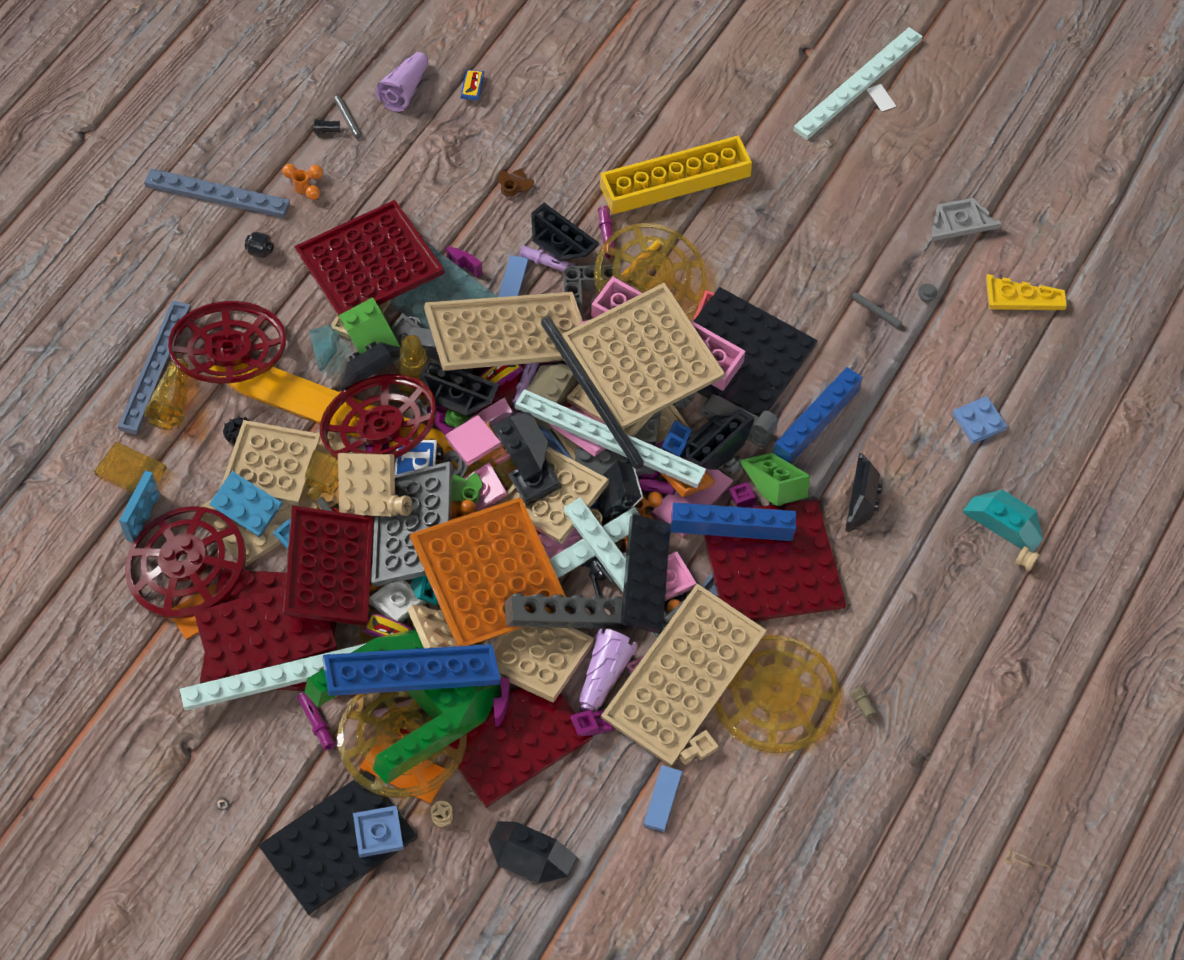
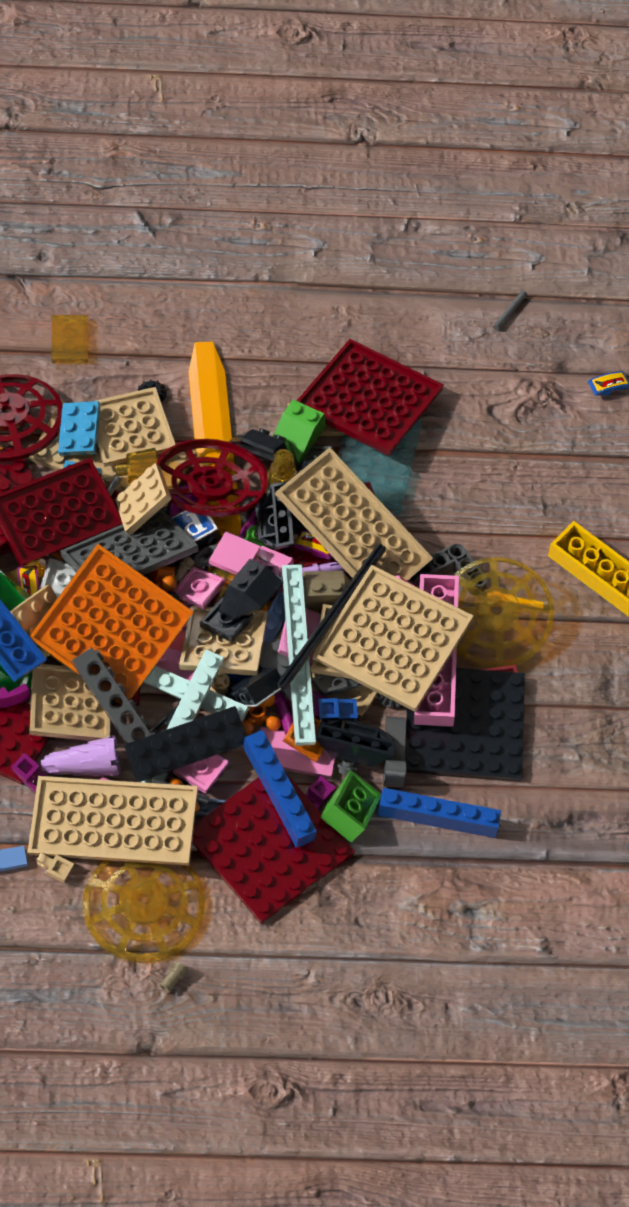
camera: 55 degrees right, 0 degrees up
sand blue plate [118,301,191,435] -> none
dark azure plate [119,470,160,542] -> none
sand blue plate [144,169,290,218] -> none
clear yellow cone [144,358,188,430] -> none
dark red dish [168,301,286,384] -> none
black head [245,232,274,258] -> none
orange piece [282,164,323,200] -> none
clear light blue slope [309,325,339,372] -> none
black pin [314,119,340,134] -> none
lavender cone [376,52,429,112] -> none
tan wheel [388,495,412,516] -> none
magenta slope [446,246,483,278] -> none
bright green plate [452,473,482,504] -> none
reddish brown plate [497,168,534,197] -> none
medium blue tile [498,255,528,297] -> none
lavender pin [519,245,576,272] -> none
black wedge [531,202,599,262] -> none
magenta pin [598,206,616,259] -> none
black wedge [845,453,882,532] -> none
dark grey bar [851,292,902,328] -> none
medium blue plate [952,396,1007,444] -> none
teal wedge [962,489,1043,553] -> none
tan wheel [1015,546,1040,572] -> none

